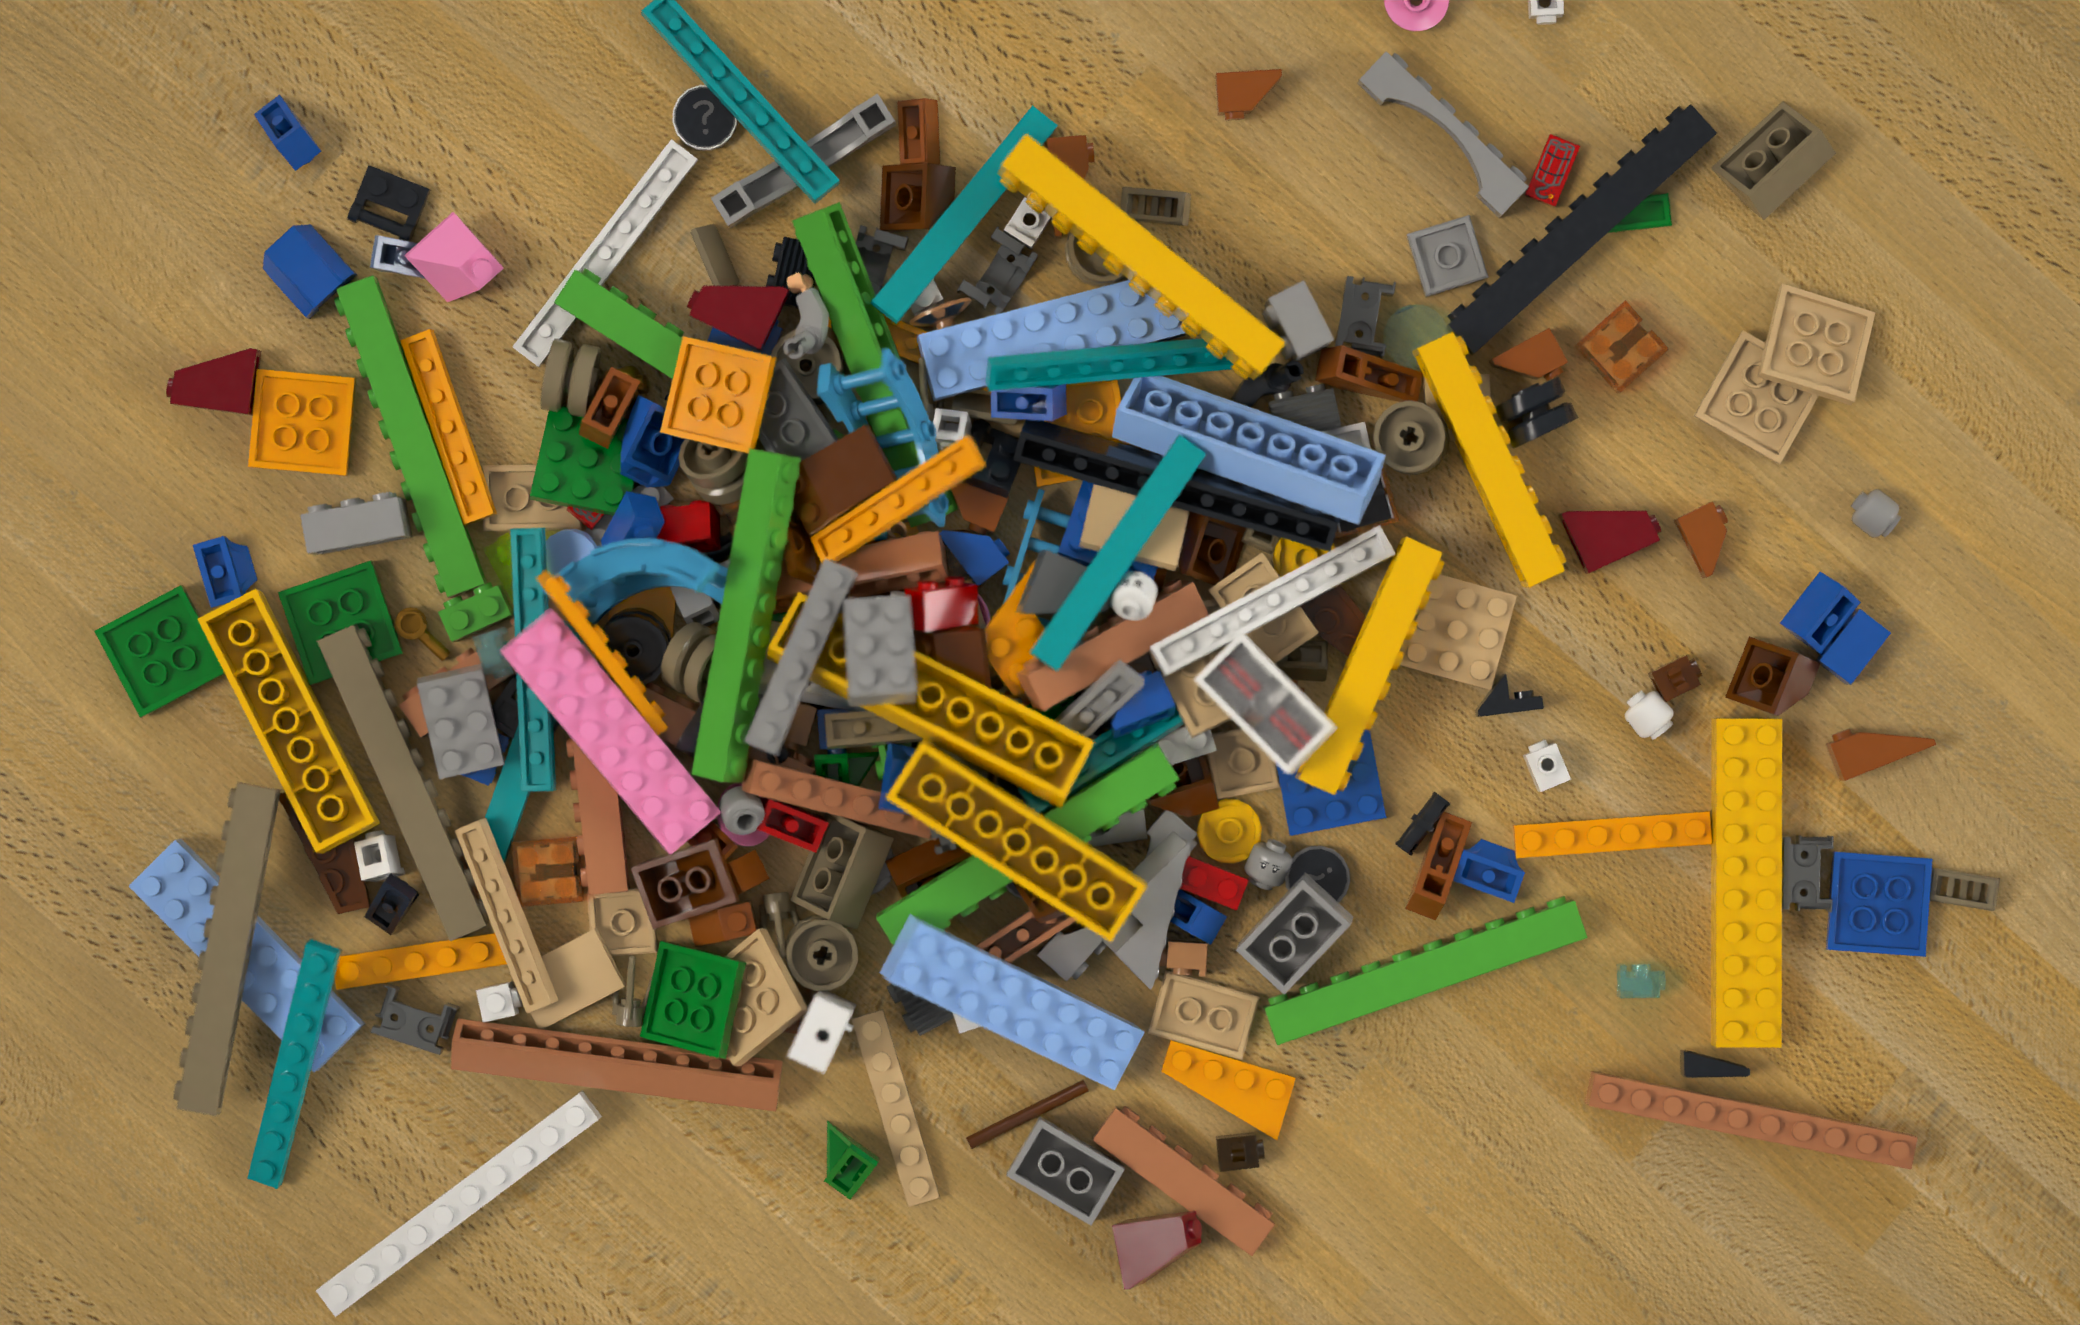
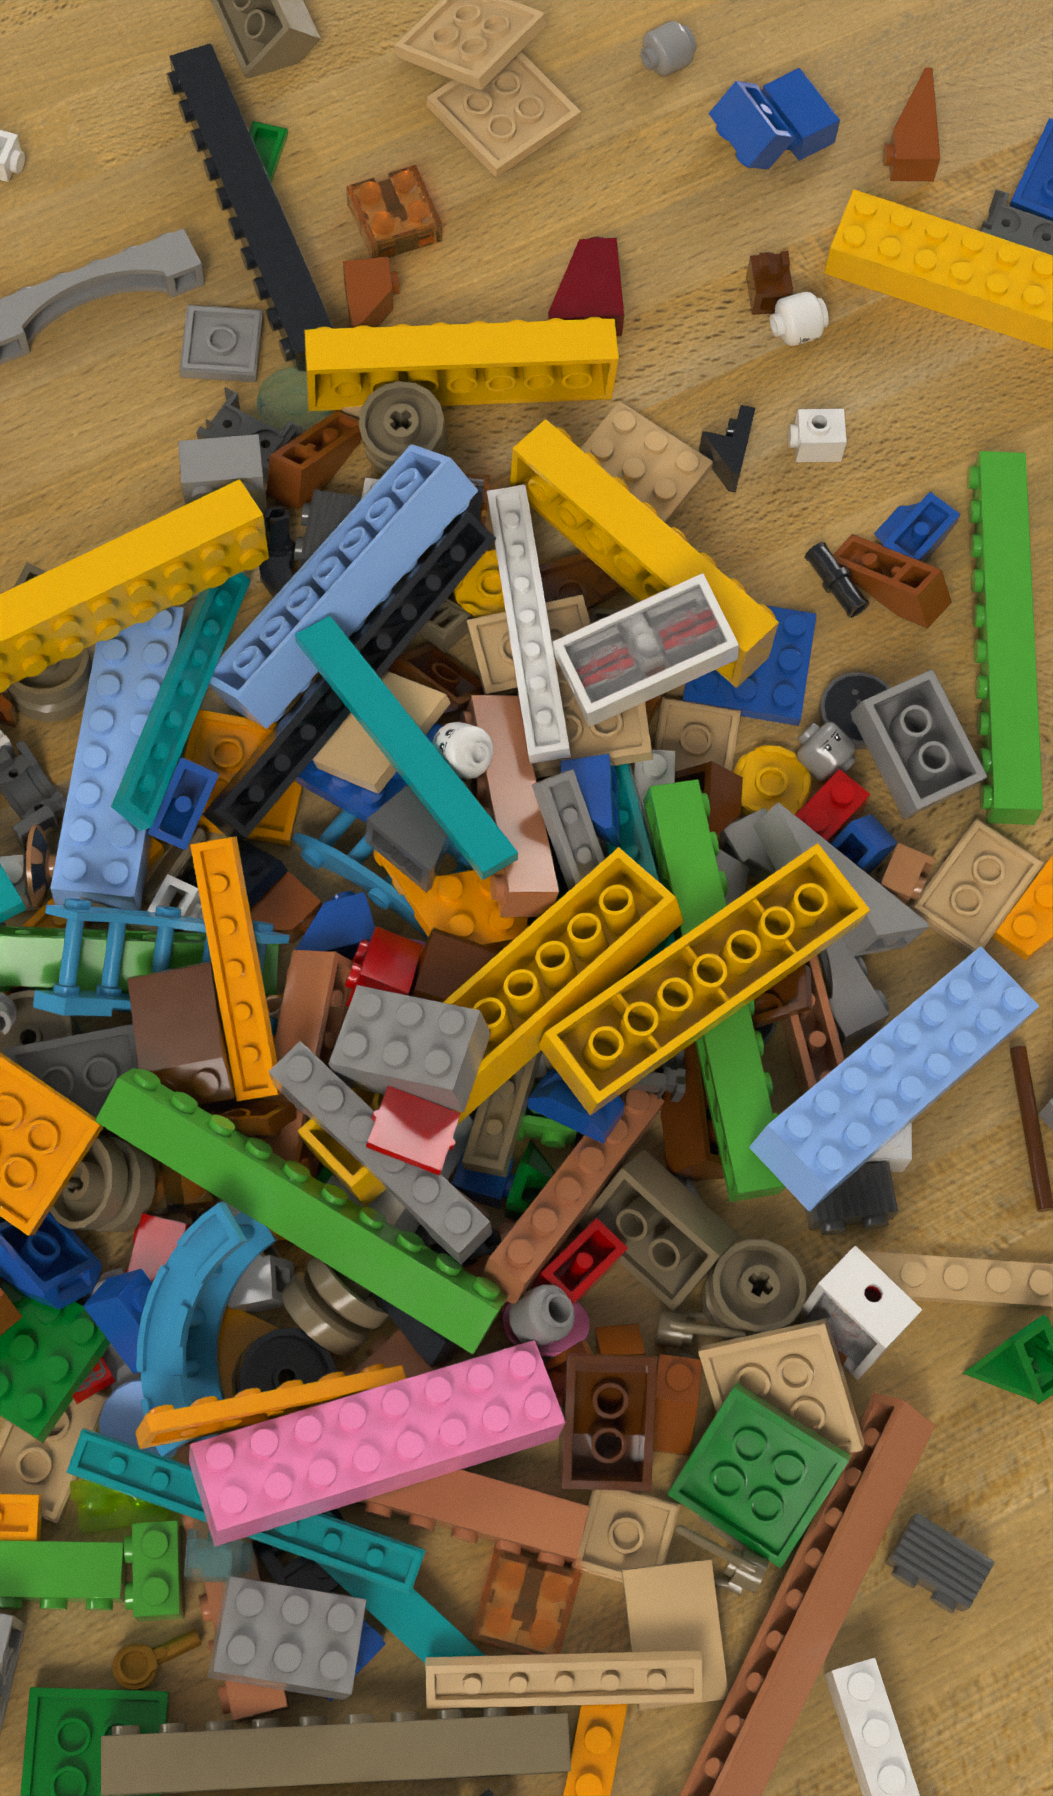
camera: 75 degrees left, 20 degrees down
white brick [476,981,522,1023] -> none
black wheel [1495,376,1578,449] -> none
light orange plate [1513,811,1712,858] -> none
tile [1525,134,1580,208] -> none
dark orange slope [1674,501,1728,578] -> none
reddish brown slope [1725,637,1820,716] -> none
none -> piece [366,1085,461,1175]
none -> dark grey brick [885,1513,995,1613]

